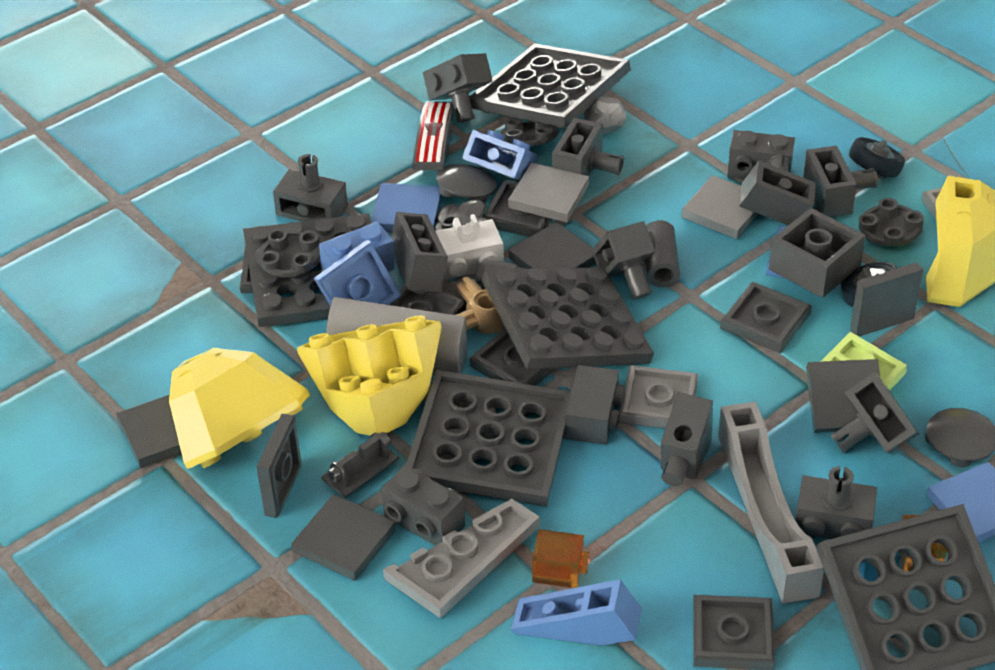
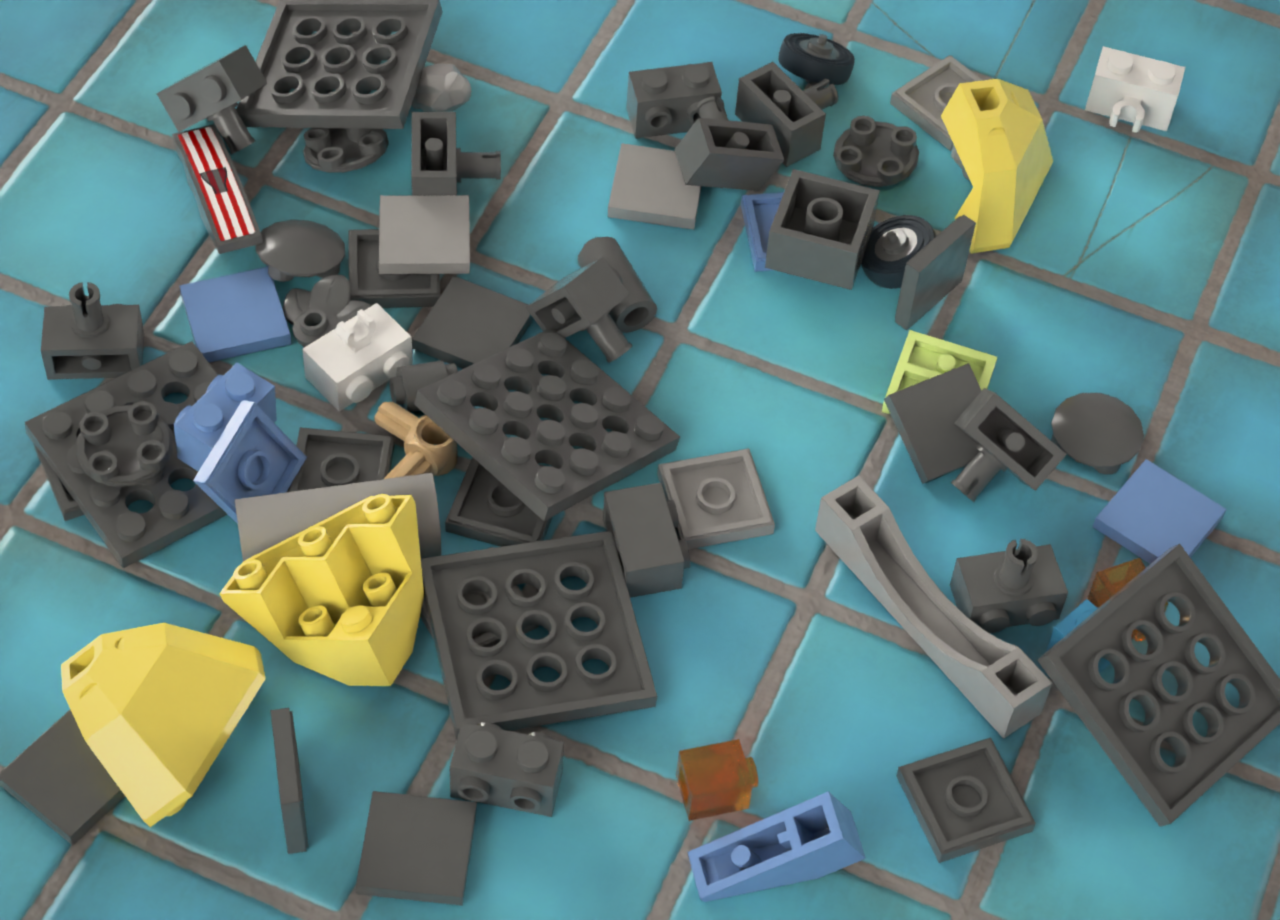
camera: 30 degrees left, 10 degrees up
dark grey hinge [321,432,399,498] -> none
light grey wing [383,499,540,619] -> none
dark grey brick [391,212,448,294] -> none
medium blue brick [462,129,539,181] -> none
dark grey torso [661,392,713,486] -> none
dark grey tile [720,282,812,353] -> none

